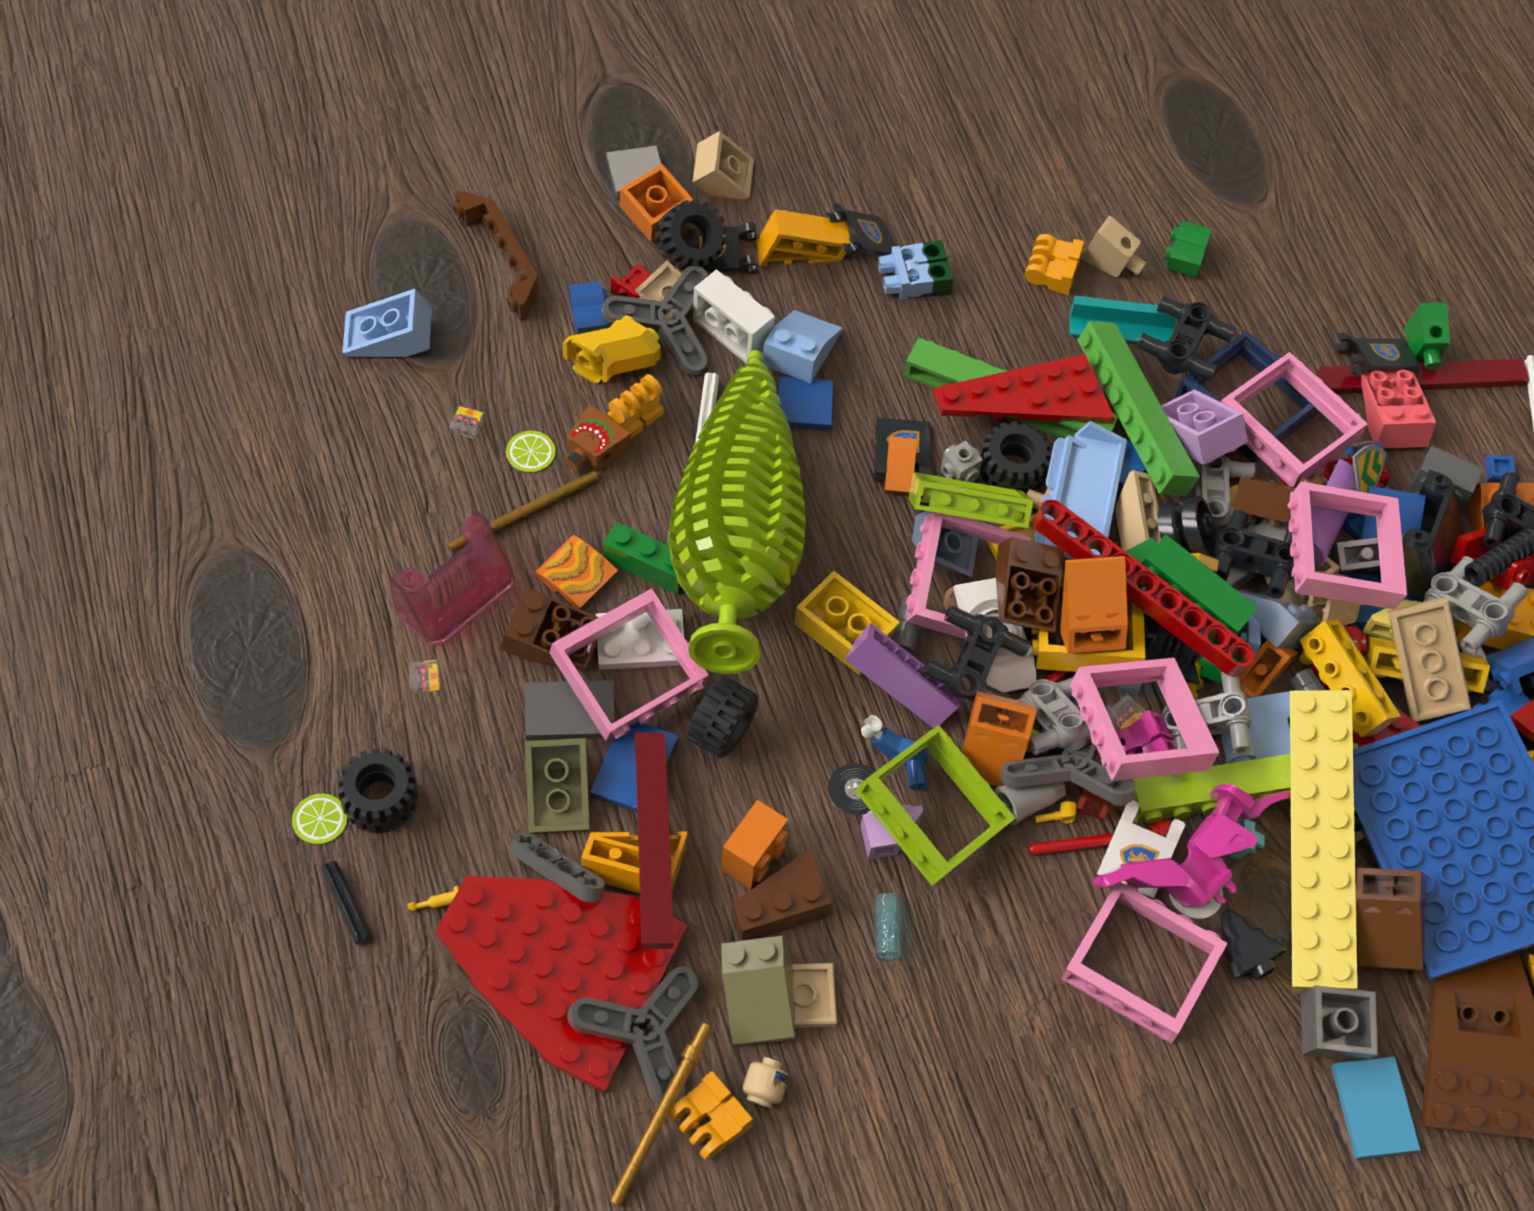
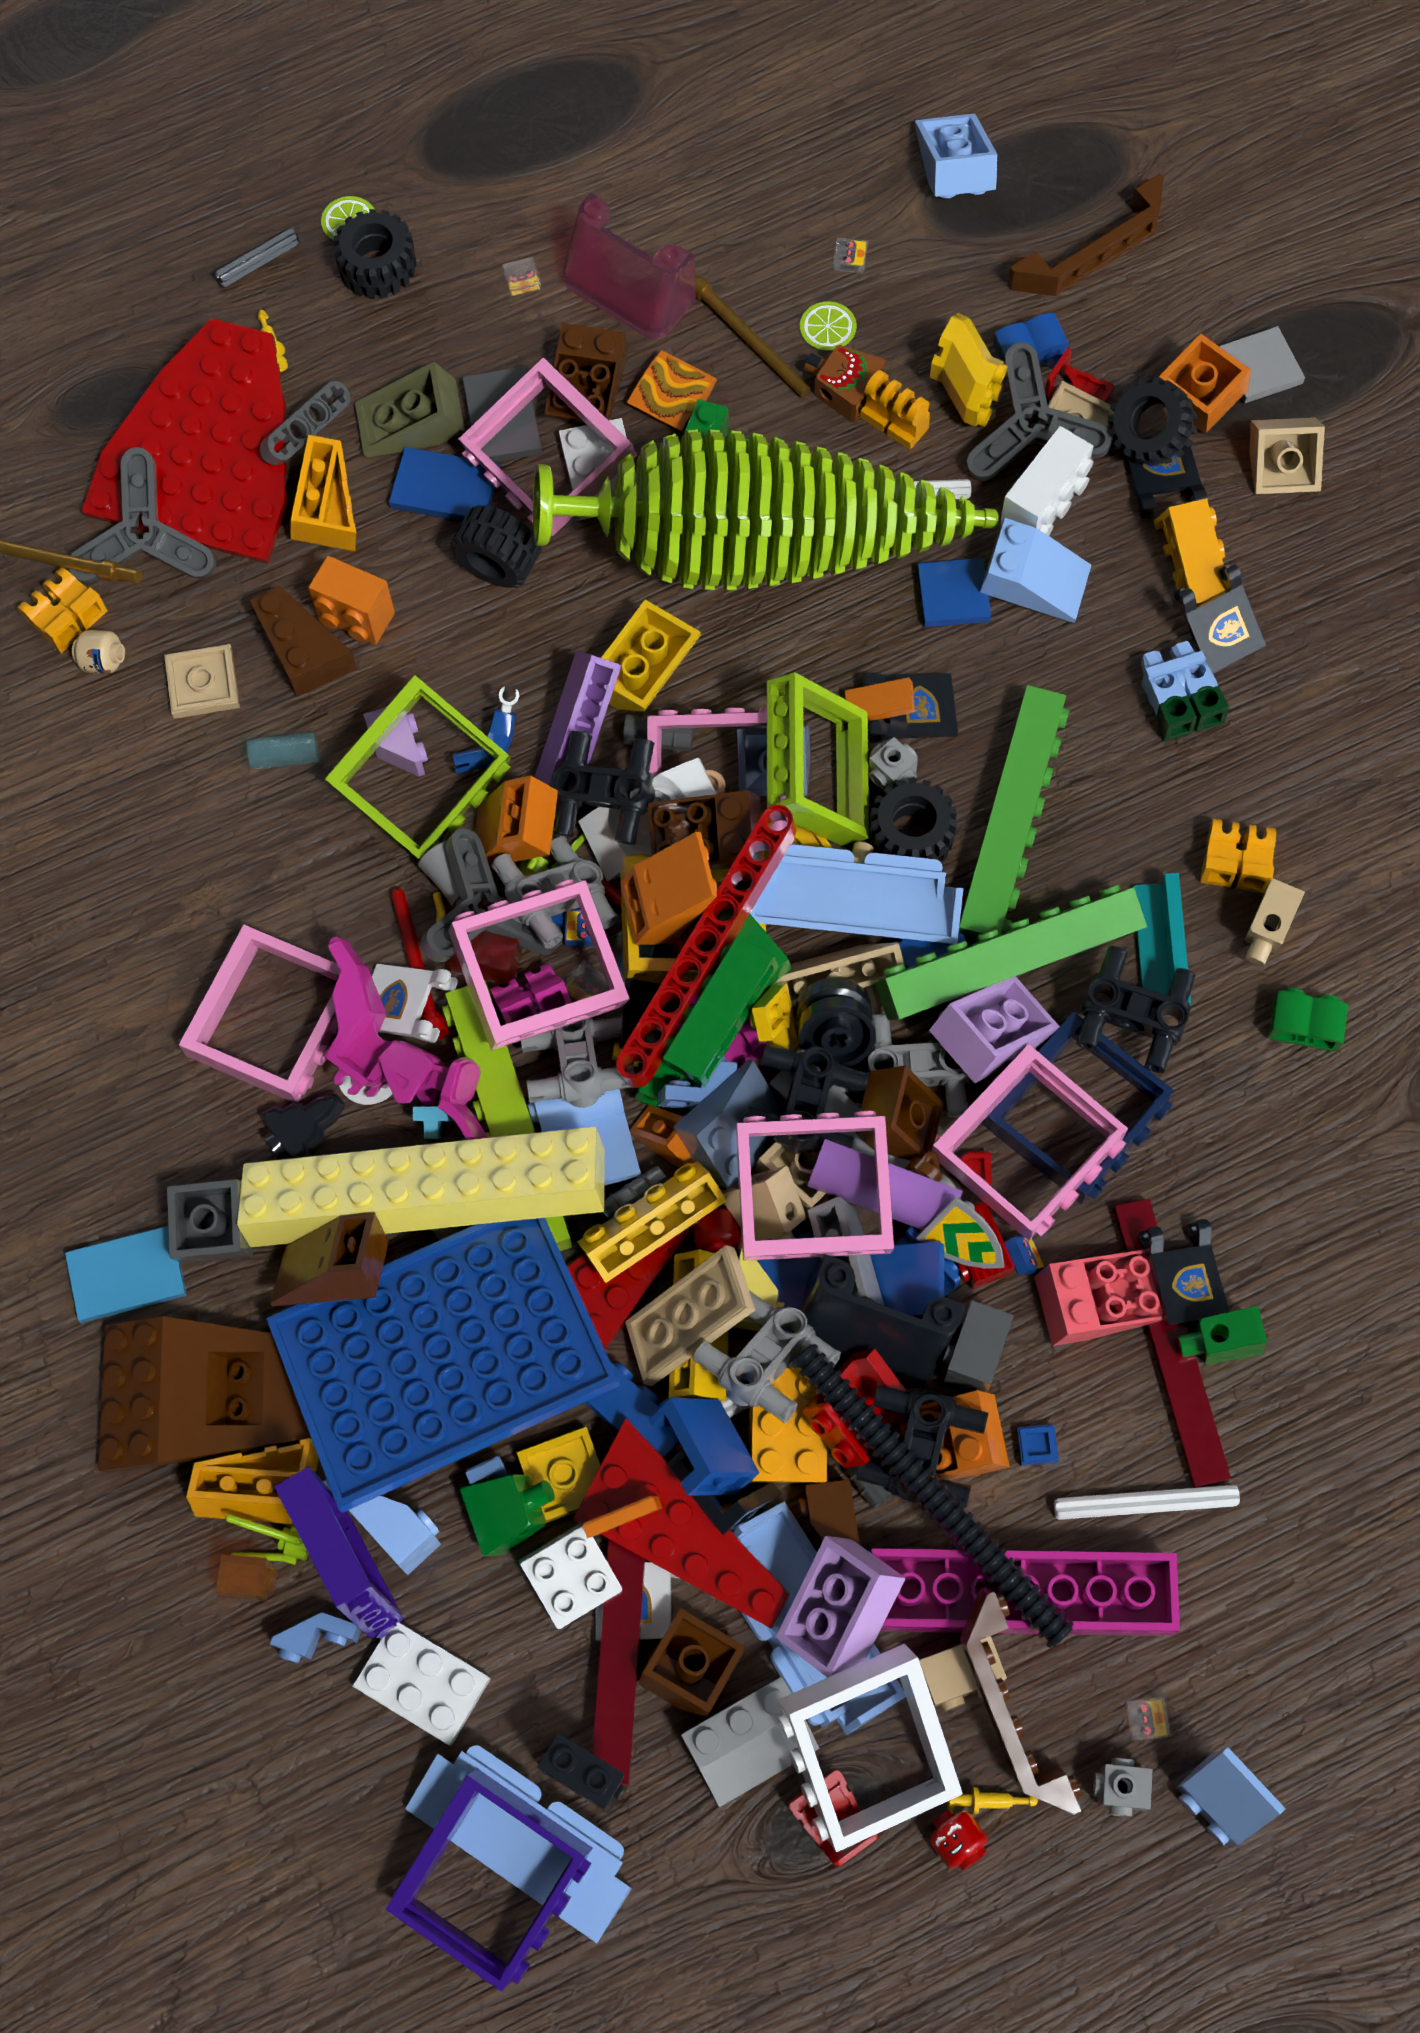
camera: 90 degrees right, 10 degrees up
dark red tile [635,733,674,949] -> none
olive slope [721,936,796,1046] -> none
black sticker [828,763,883,815] -> none
red wing [932,354,1115,424] -> none

